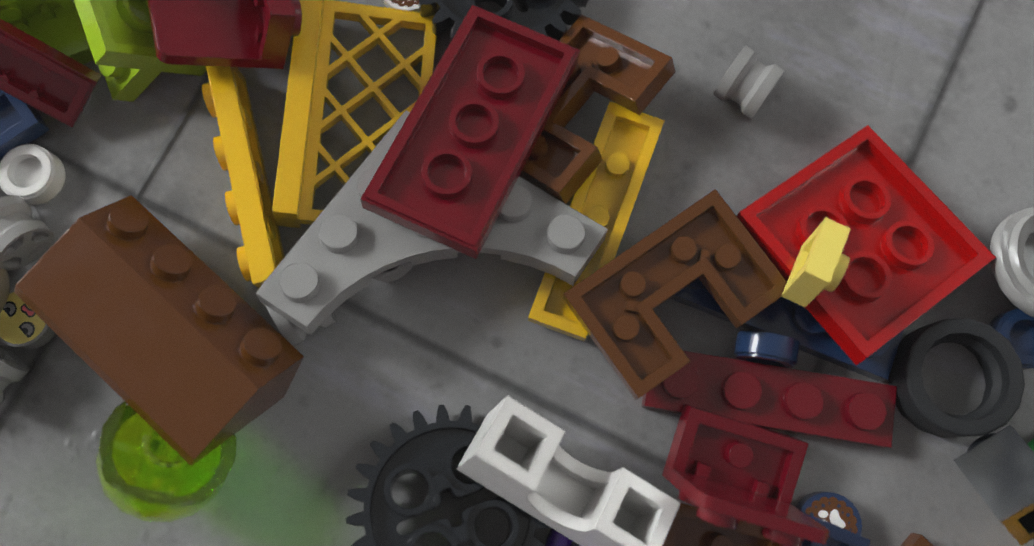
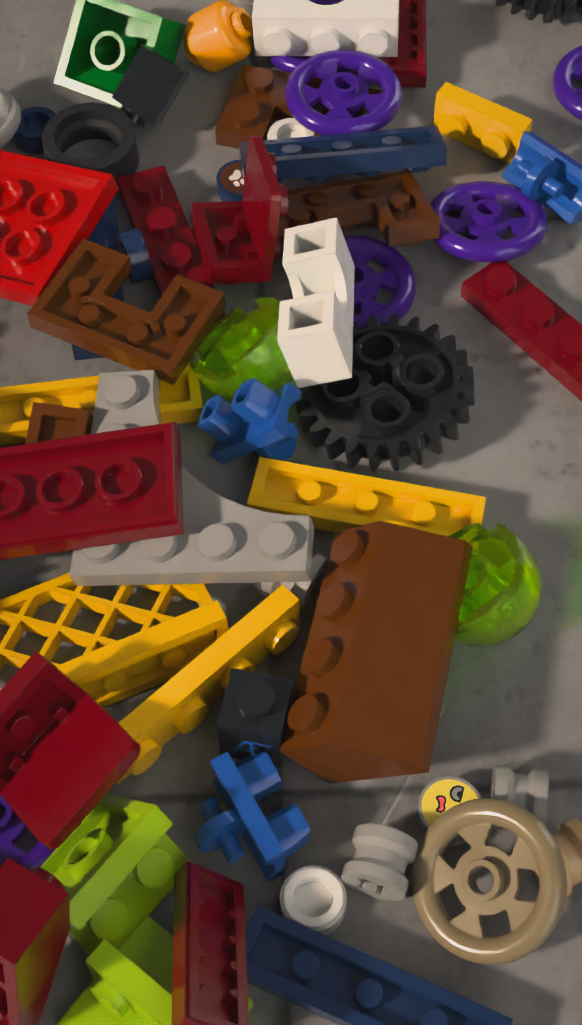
camera: 120 degrees left, 20 degrees down
light yellow plate [781,217,851,307] -> none
none -> clear neon green cylinder [190,297,294,402]
none -> blue hips [193,752,311,882]
none -> blue hips [197,377,302,464]
none -> black brick [217,668,294,768]
none -> yellow plate [247,457,486,558]

